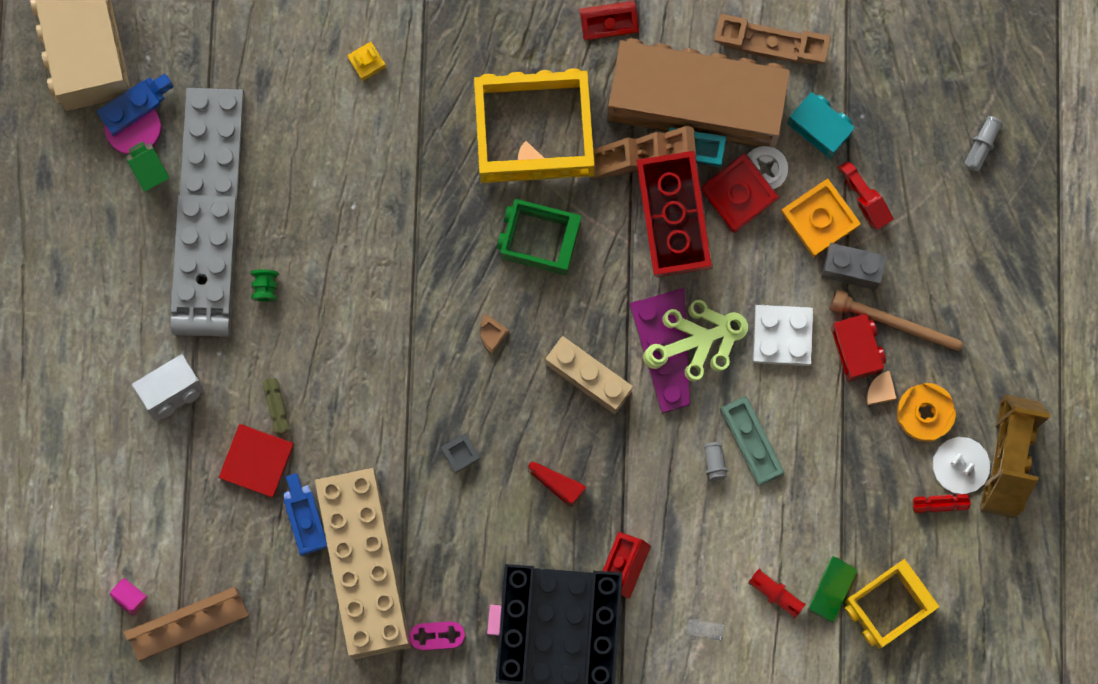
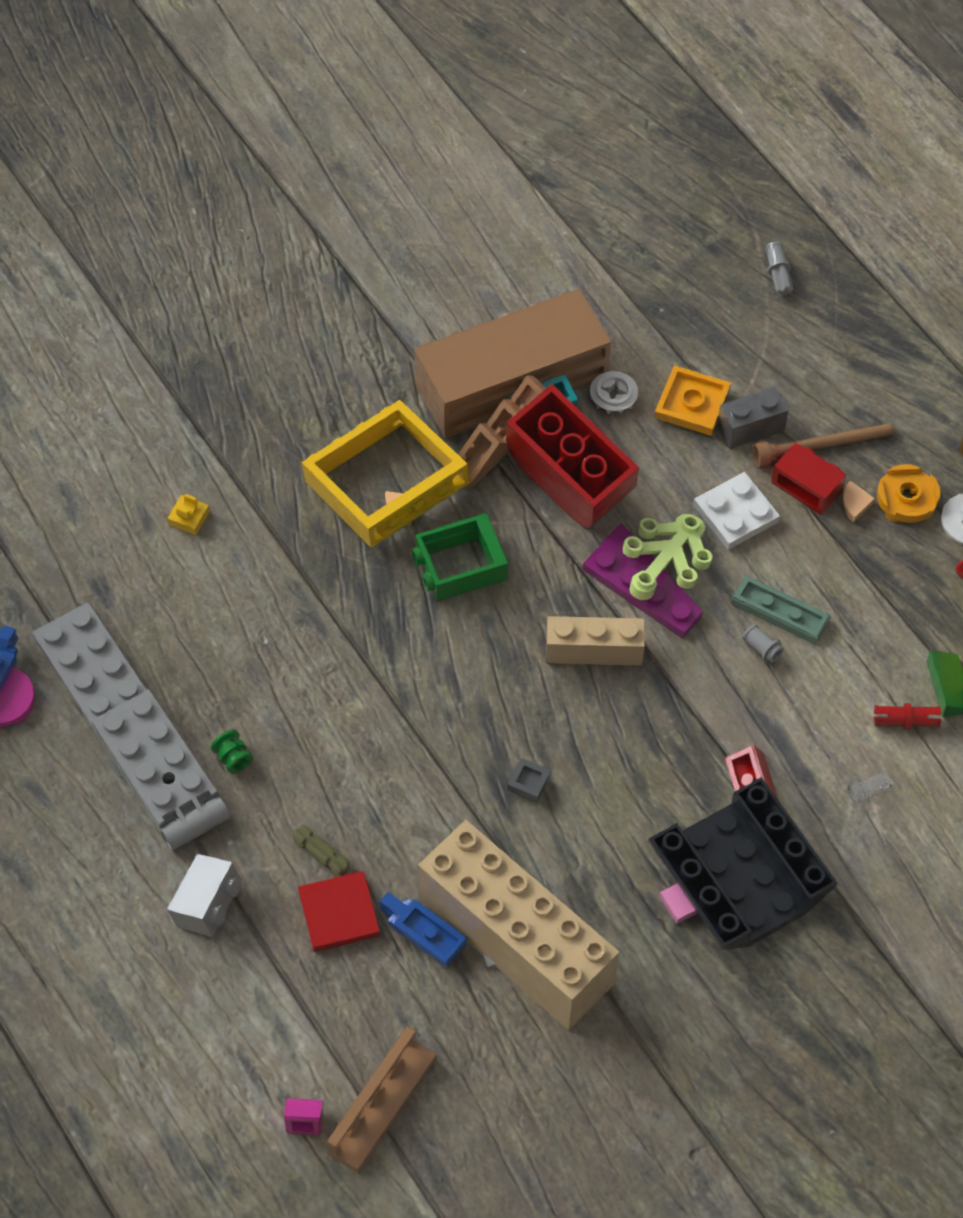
camera: 35 degrees left, 20 degrees down
green brick [126,141,169,192] -> none
dark pink beam [409,621,465,651] -> none
medium nougat tile [480,314,509,354] -> none
red slope [528,461,587,507] -> none
red slope [579,1,639,40] -> none
red tile [701,153,780,233] -> none
medium nougat slope [714,14,831,64] -> none
teal brick [787,92,855,160] -> none
red piece [837,161,894,230] -> none

